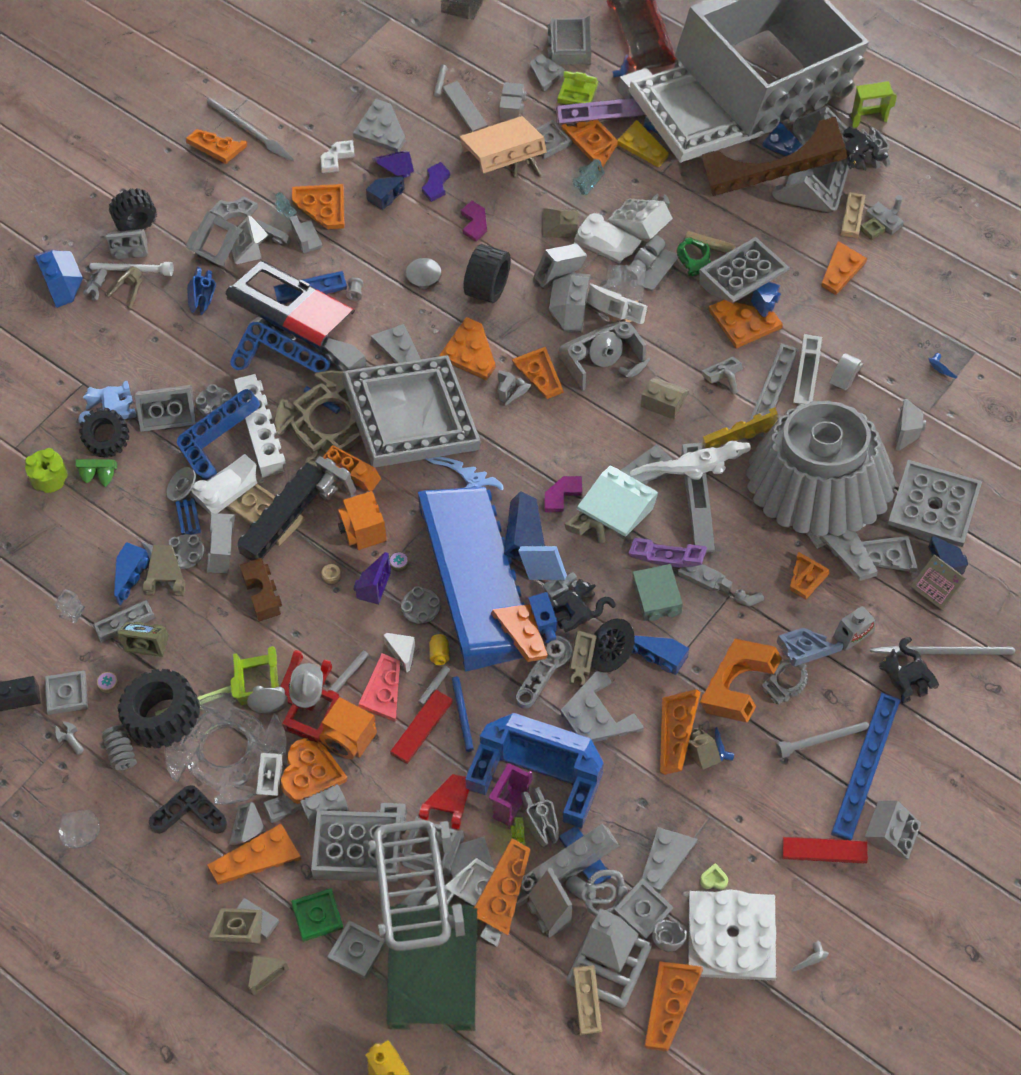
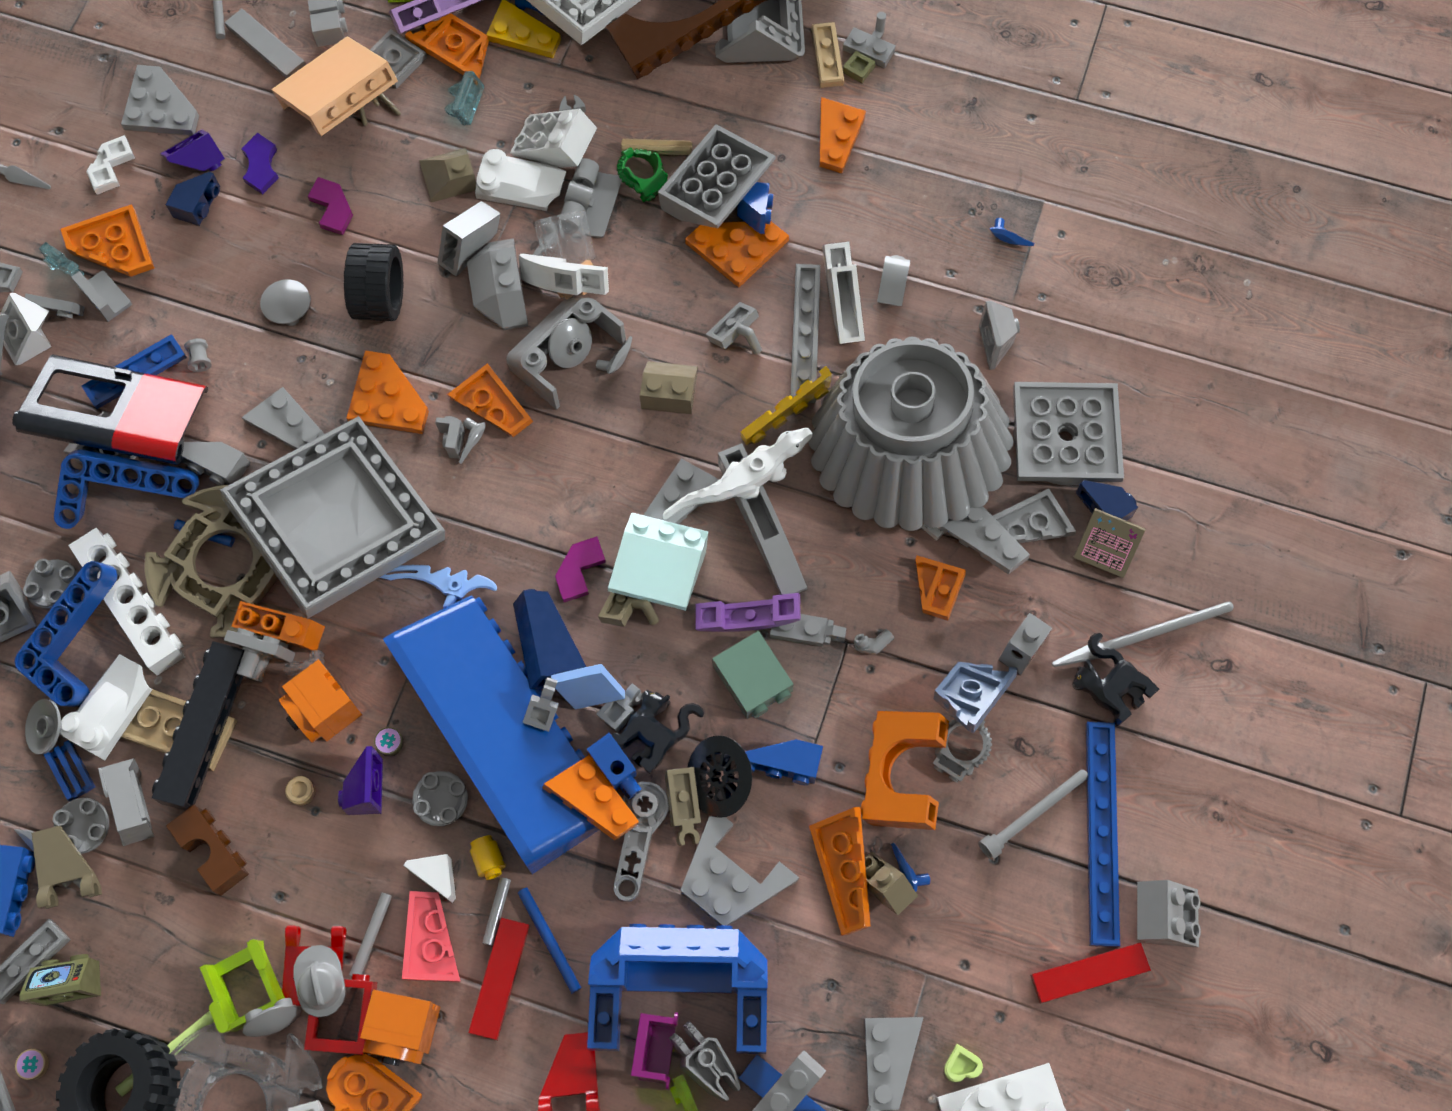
camera: 20 degrees left, 10 degrees up
none -> light grey plate [523,677,559,732]

